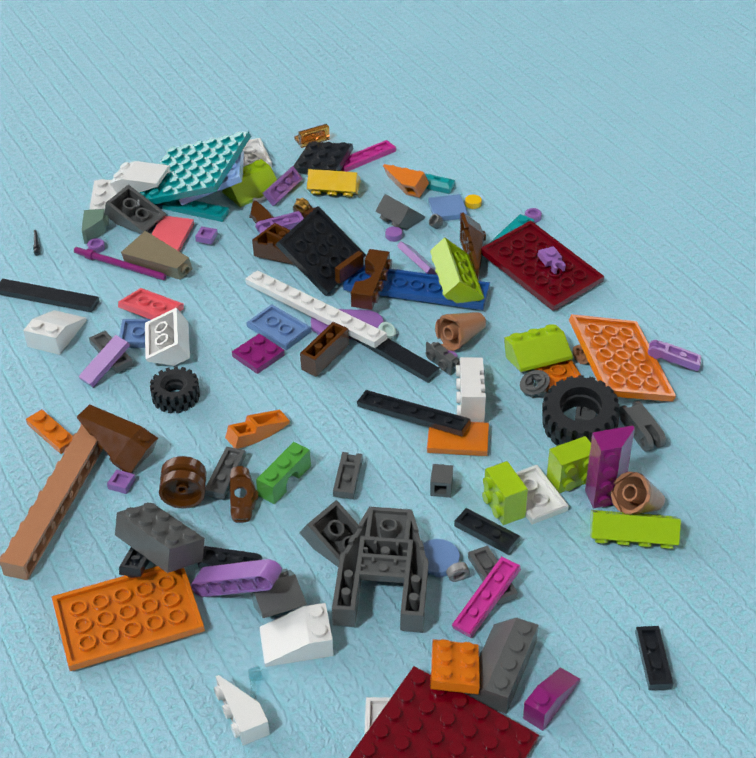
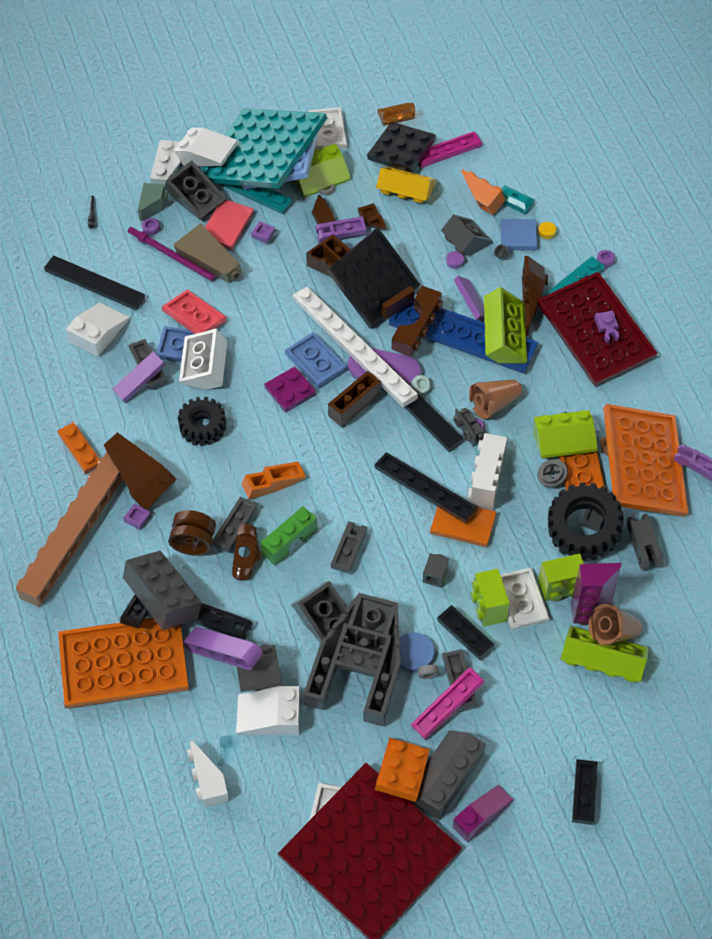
camera: 10 degrees right, 15 degrees up
medium lavender plate [262,166,303,206] -> none
pearl gold plate [294,198,310,213] -> none

